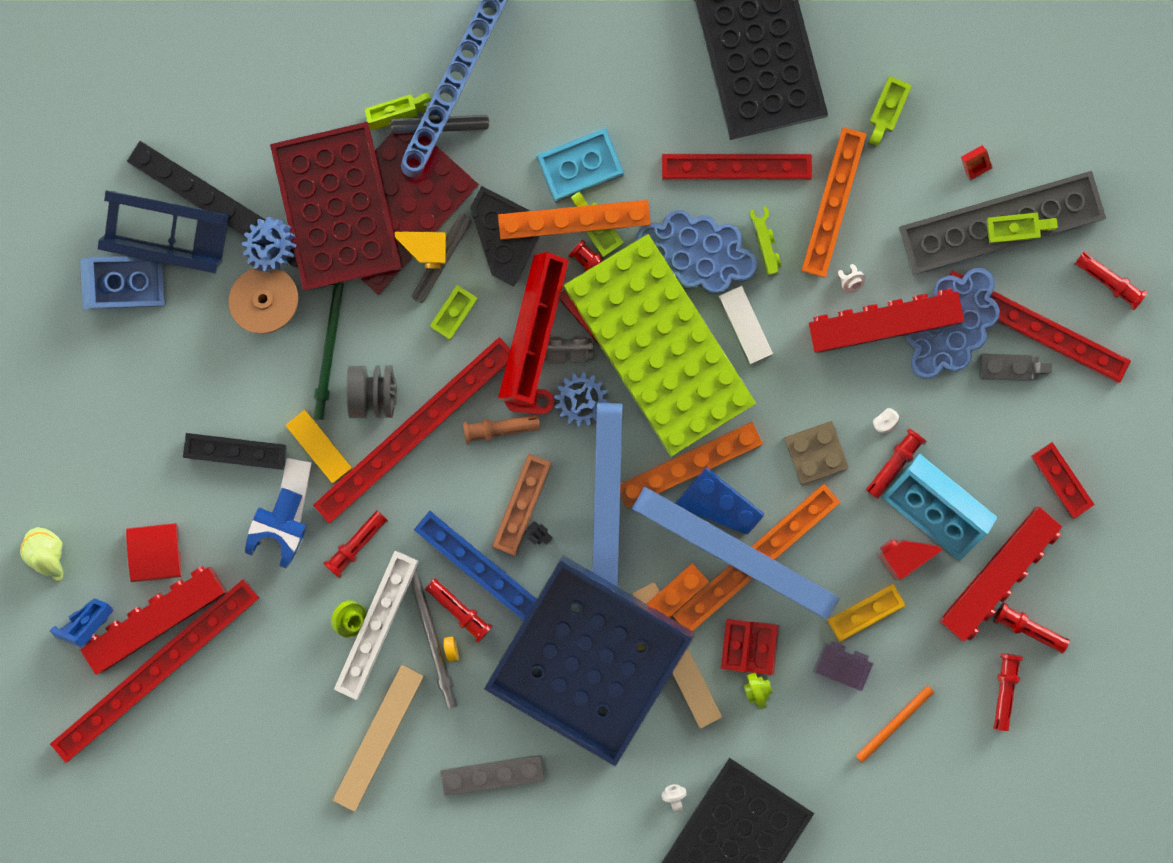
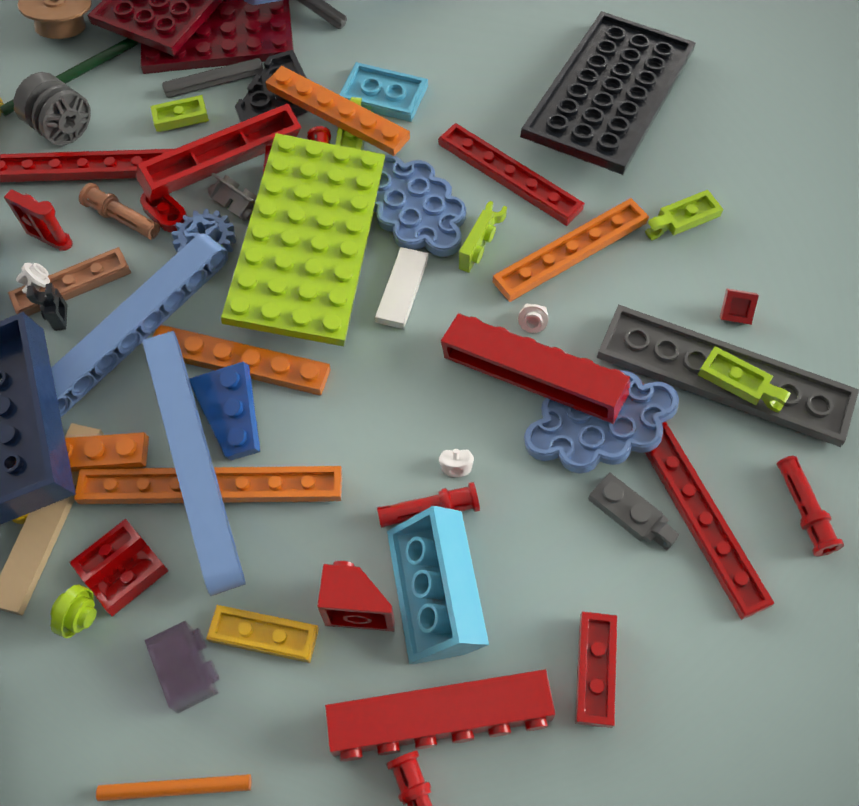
camera: 40 degrees right, 25 degrees down
yellow slope [395,232,446,269] -> none
dark tan plate [784,421,849,485] -> none
none -> red plate [4,189,73,251]
none -> white plate [16,263,50,294]

